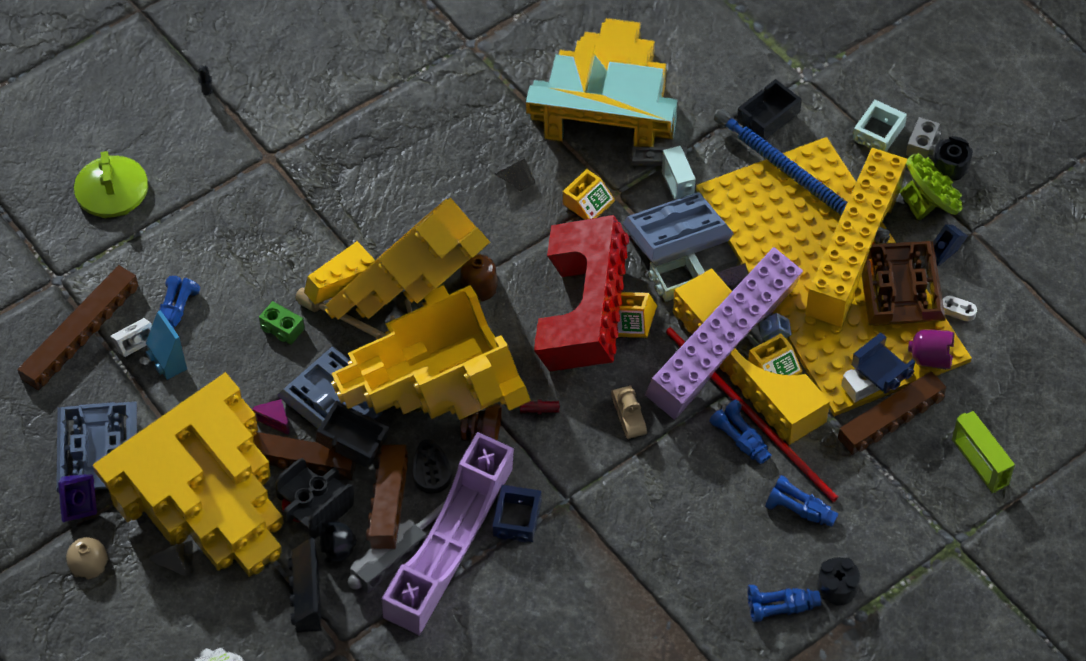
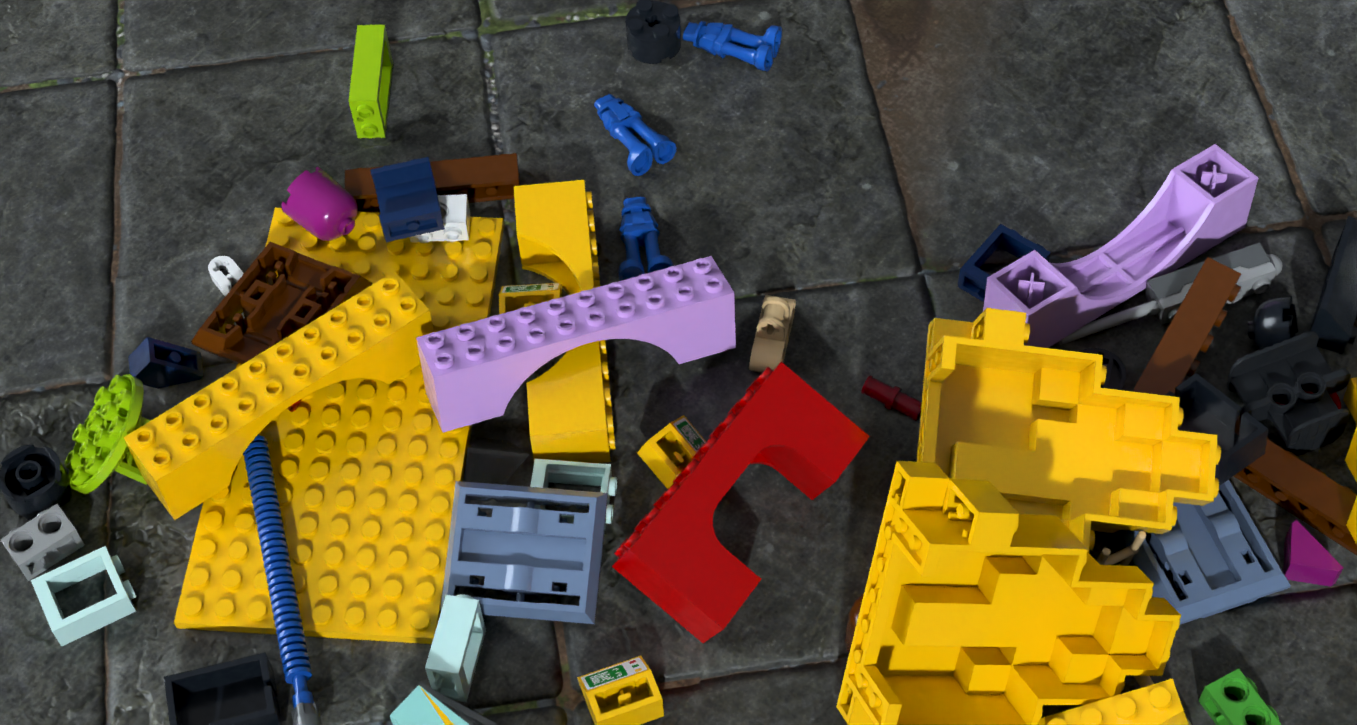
camera: 150 degrees left, 0 degrees up
red piece [666,327,838,502] -> none

